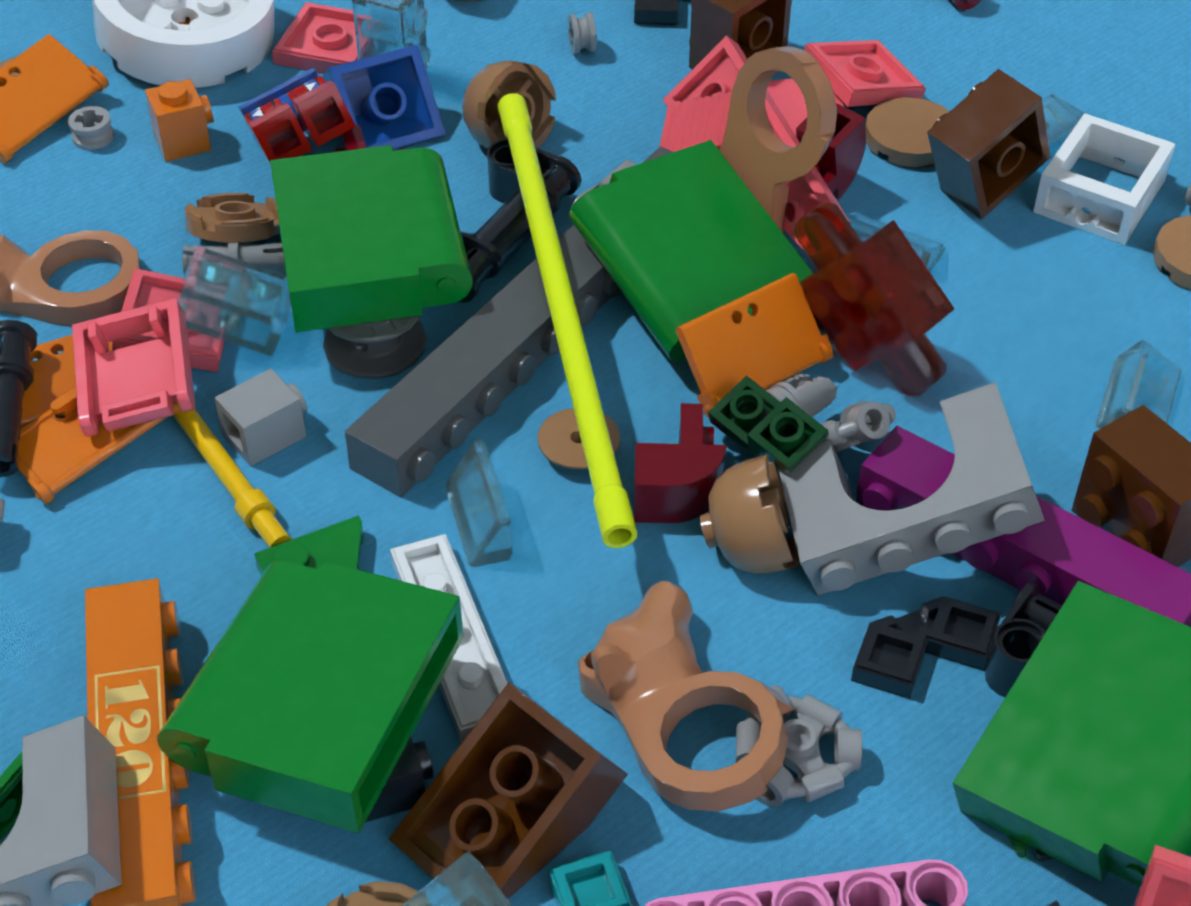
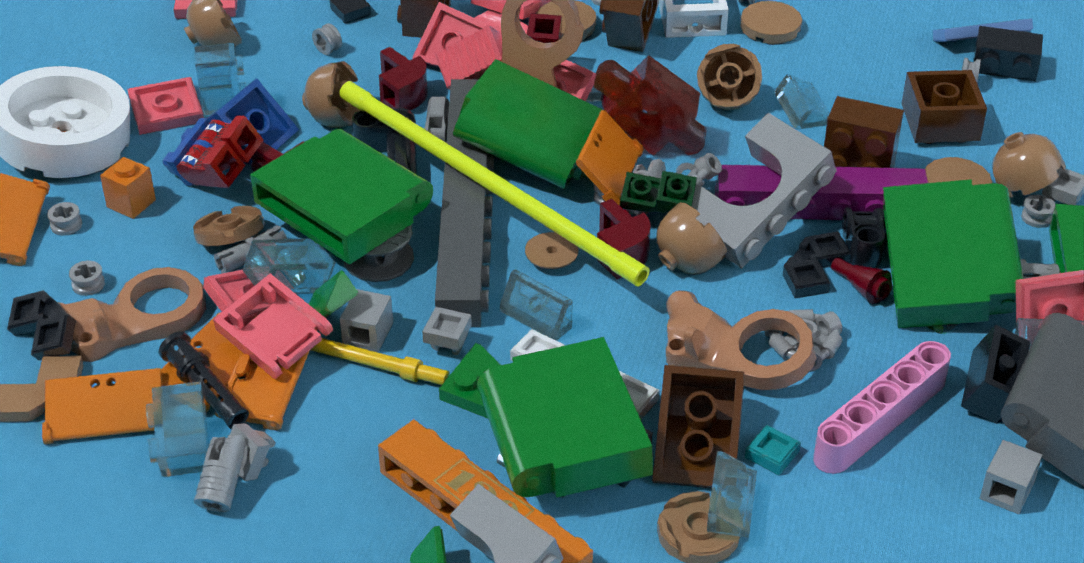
camera: 35 degrees left, 5 degrees down
none -> light grey bush [69,260,105,296]
none -> green slope [309,270,358,318]
none -> dark red brick [379,47,428,111]
none -> light grey tile [422,307,472,355]
none -> medium nougat cylinder [697,43,762,110]
none -> dark red cone [831,258,892,304]

